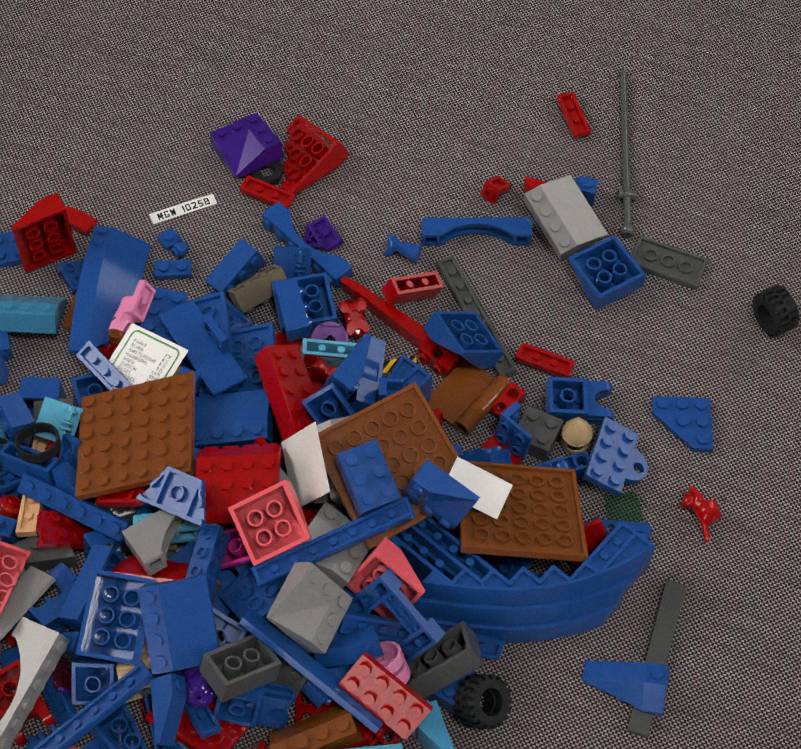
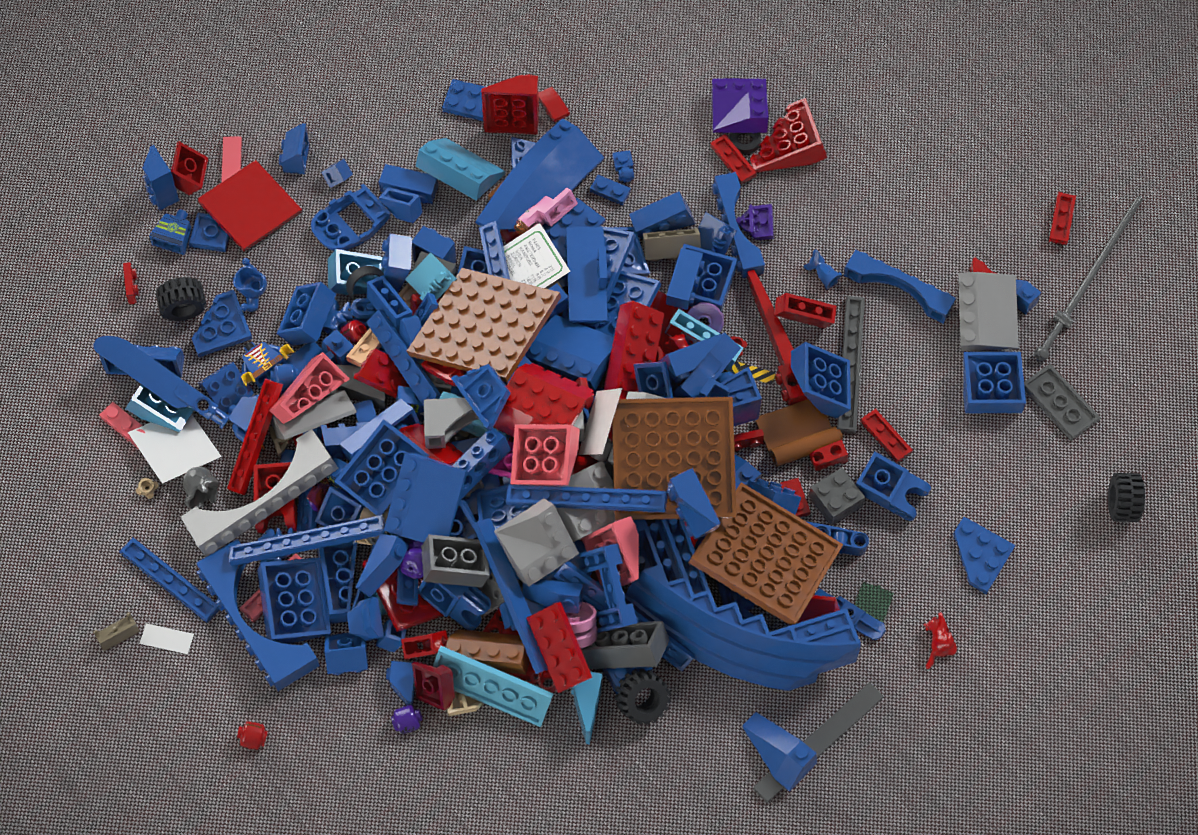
camera: 30 degrees right, 5 degrees up
black tyre [14,422,61,464] -> none
white sticker [149,194,217,224] -> none
blue brick [334,439,401,518] -> none
red animal [339,298,370,338] -> none
white sticker [449,457,513,519] -> none
red bracket [480,176,511,204] -> none
blue bracket [494,401,532,460] -> none
tan helmet [561,417,593,454] -> none
blue plate [583,416,648,497] -> none

